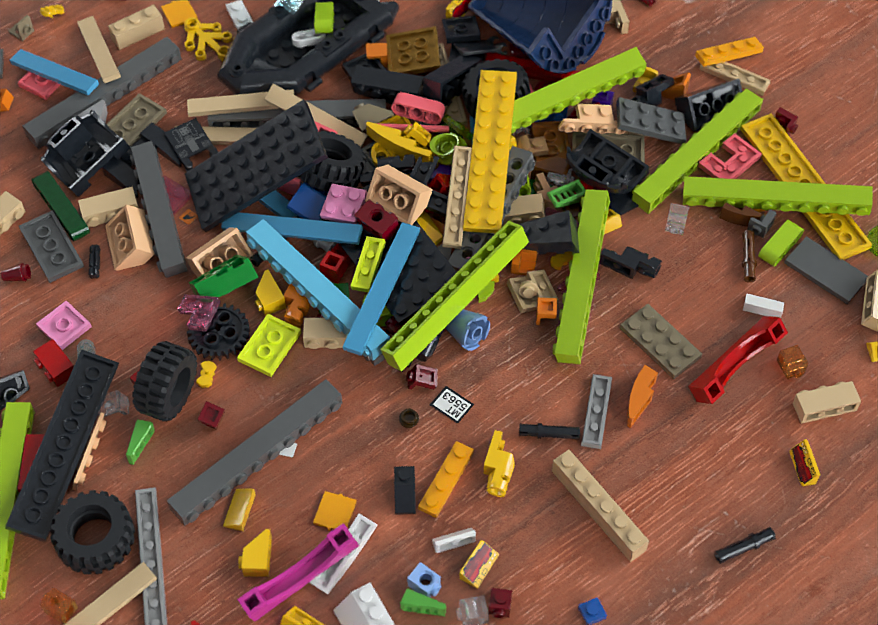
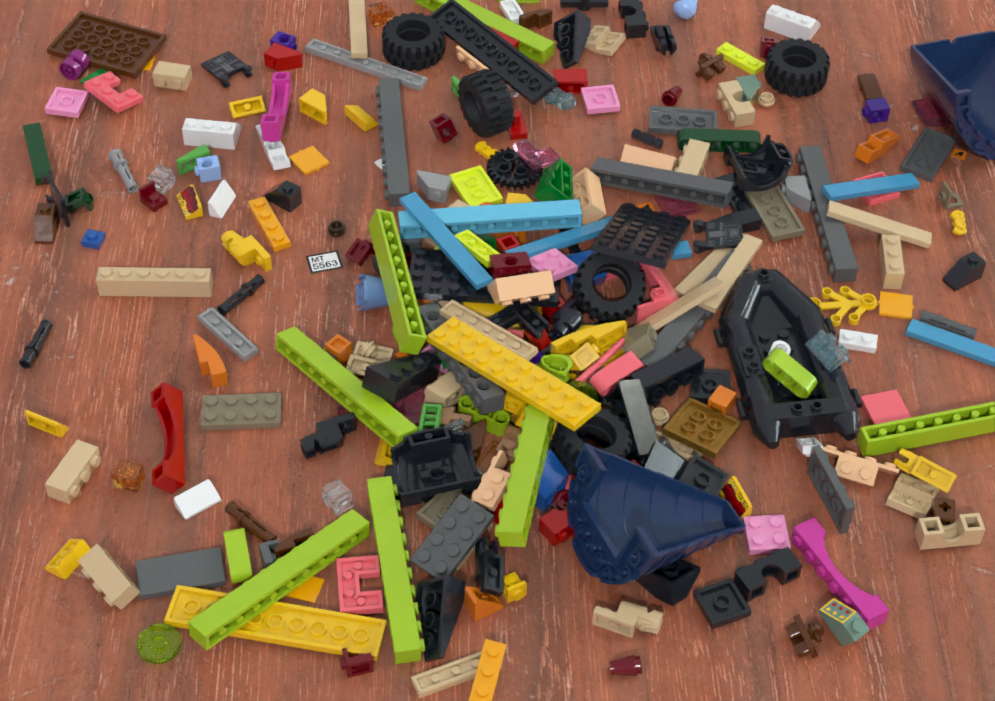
camera: 125 degrees right, 10 degrees down
none -> light grey slope [417,170,451,203]

